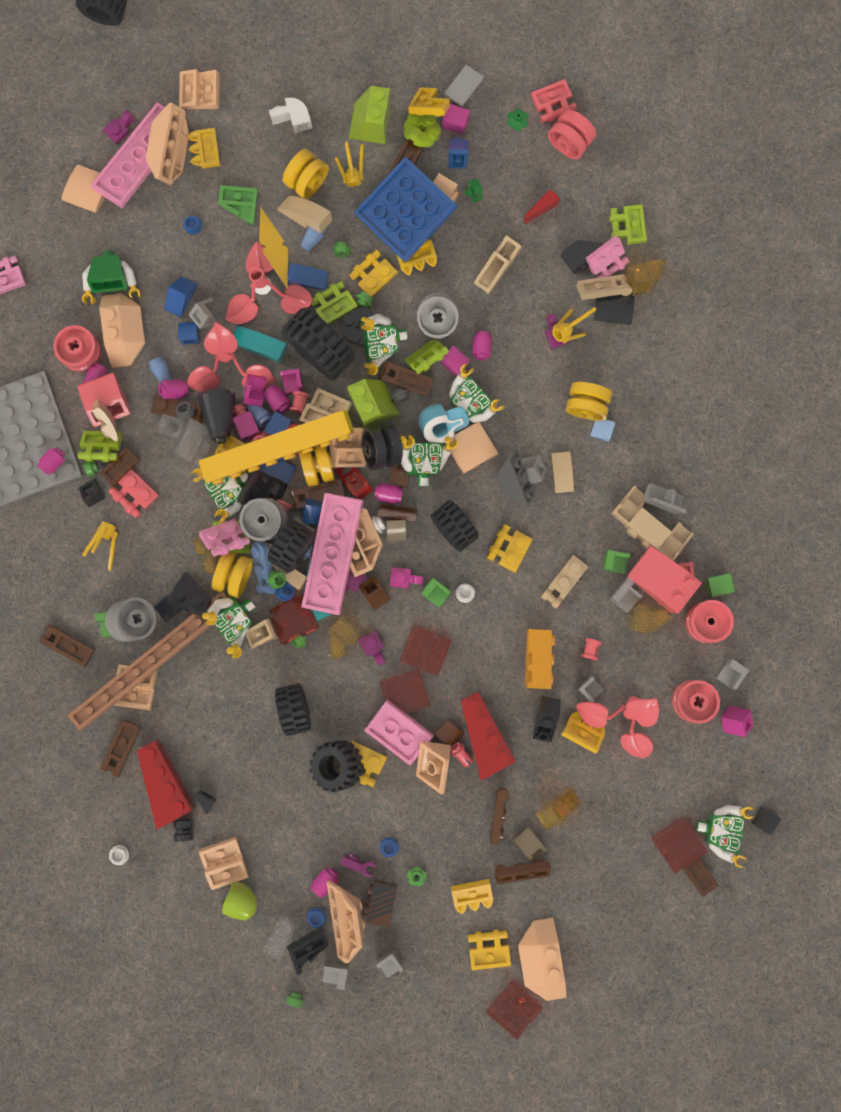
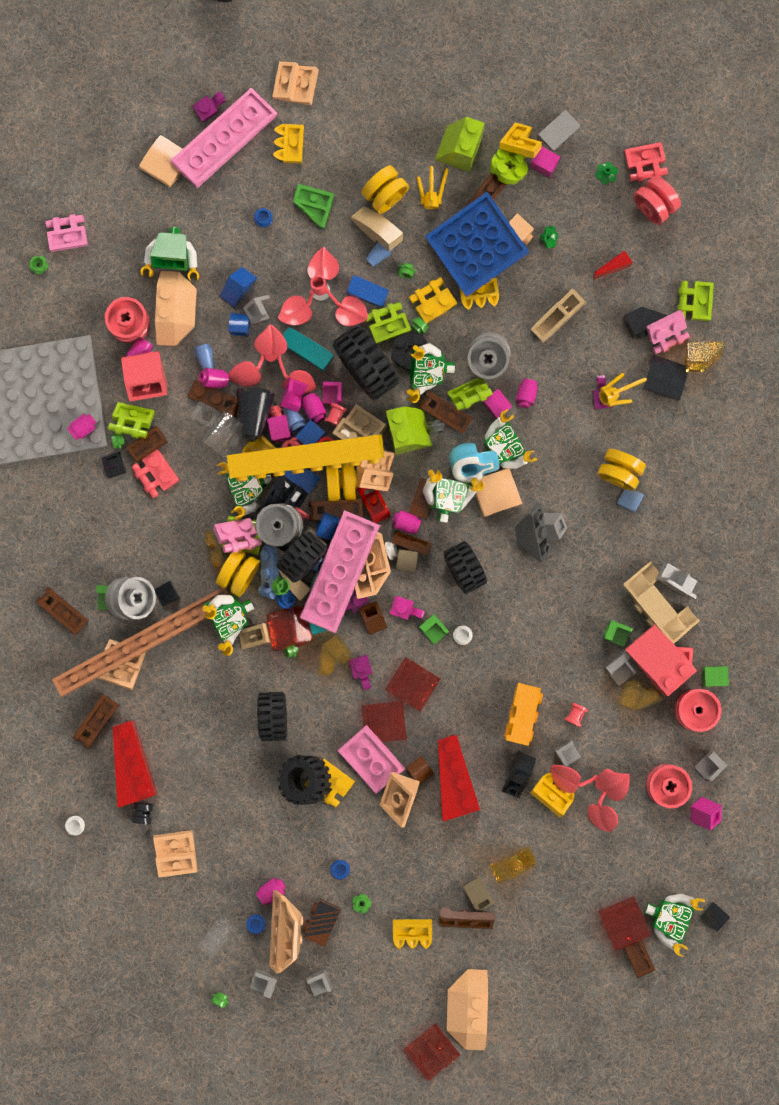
camera: 10 degrees right, 0 degrees up
yellow plant [82,521,118,571] -> none
tan slope [93,398,118,441] -> none
light nougat wedge [145,103,189,185] -> none
black wing [167,572,211,617] -> none
dark grey plate [176,402,195,420] -> none
black slope [195,790,216,814] -> none
lime piece [222,882,257,921] -> none
yellow sticker [259,206,288,289] -> none
white brick [269,98,312,133] -> none
black wing [286,926,329,976] -> none
magenta plate [340,853,376,877] -> none
black wheel [362,425,403,470] -> none
blue slope [448,138,468,169] -> none
coral pin [450,742,474,767] -> none
yellow plate [468,929,511,970] -> none
yellow plate [487,524,533,573] -> none
reddish brown plate [489,788,509,845] -> none
tan plate [541,555,588,609] -> none
tan slope [551,451,574,493] -> none
tan plate [576,274,632,300] -> none

